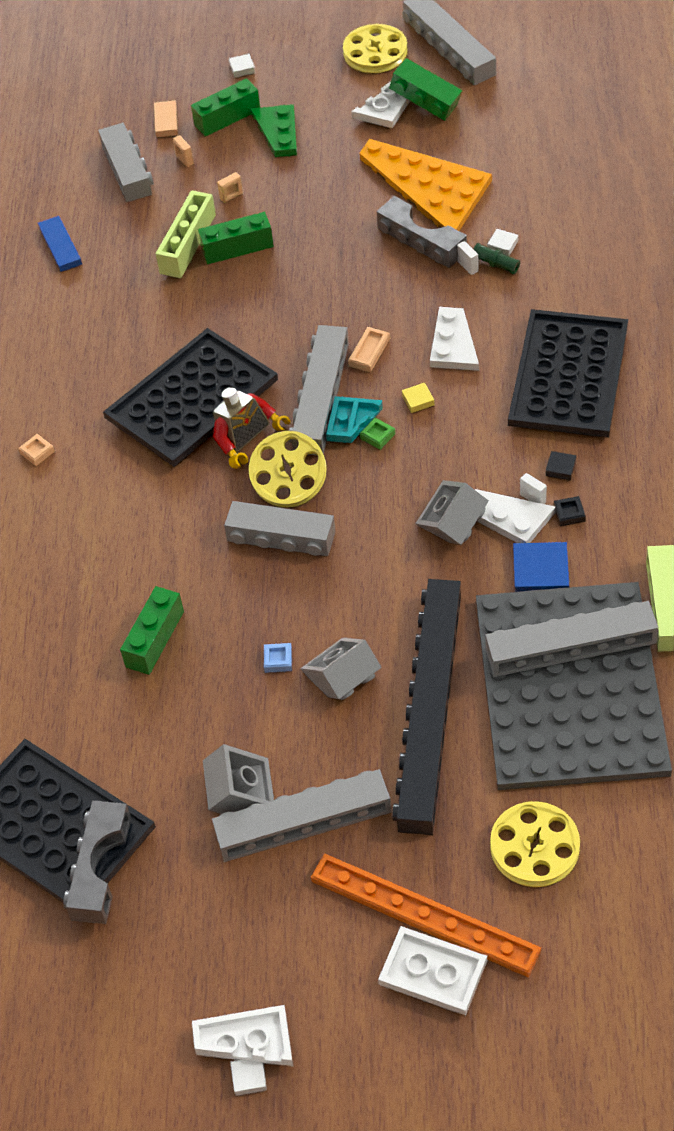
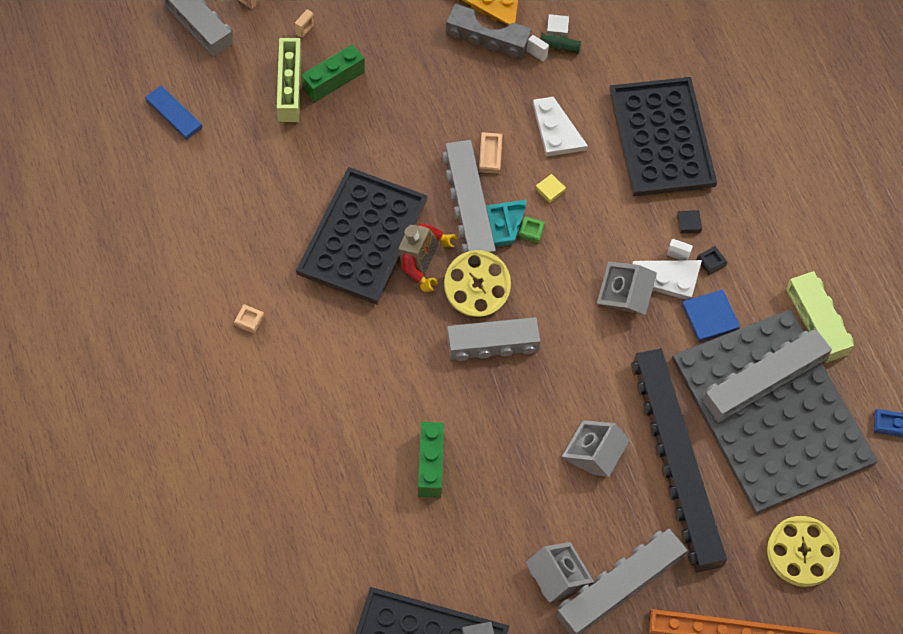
camera: 30 degrees left, 10 degrees up
light blue tile [264,643,292,673] -> none

